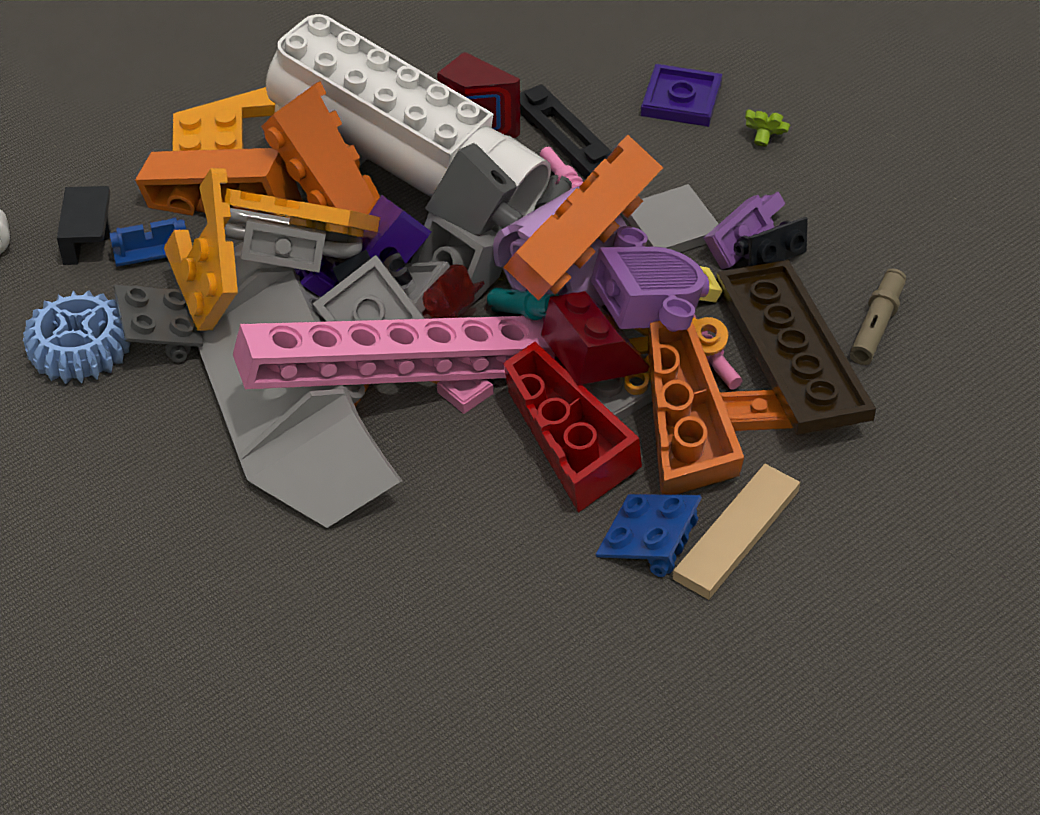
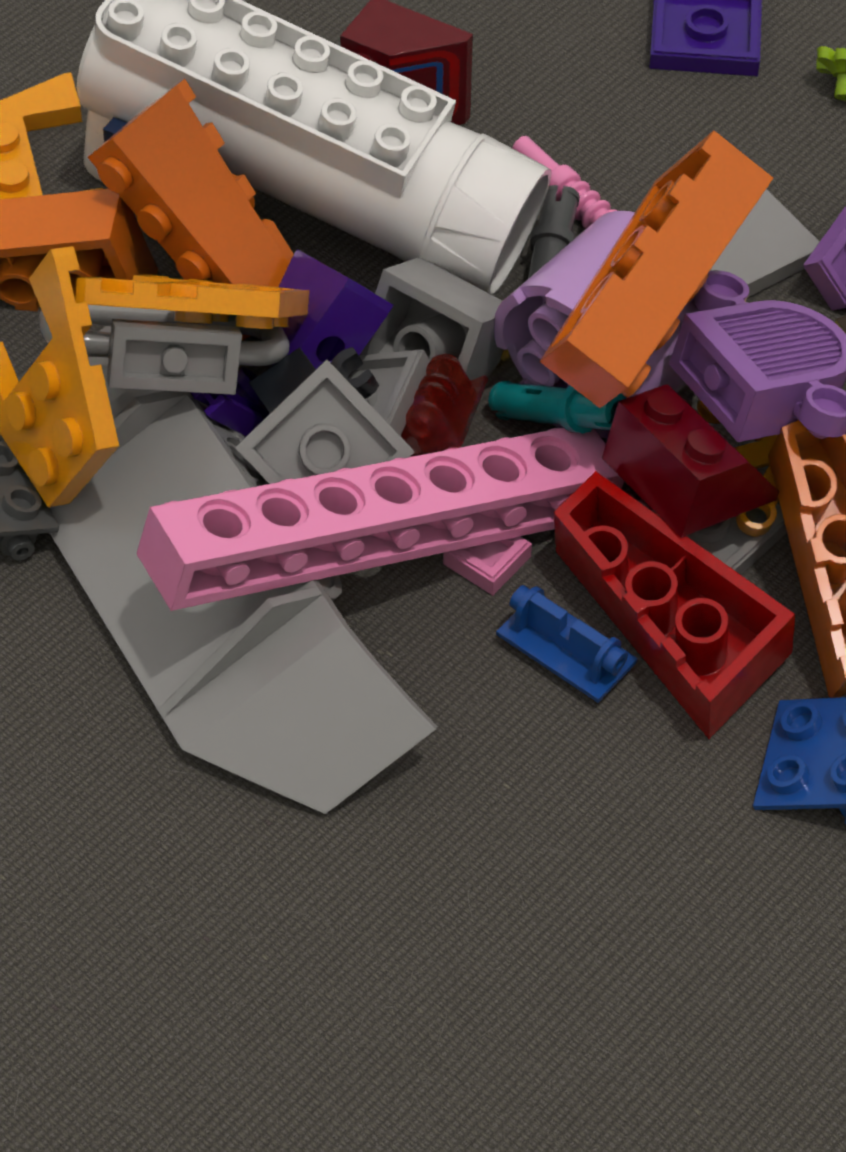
camera: 10 degrees left, 5 degrees up
dark grey torso [425,143,523,236] -> none
black container [520,84,612,179] -> none
none -> blue hinge [496,585,638,703]

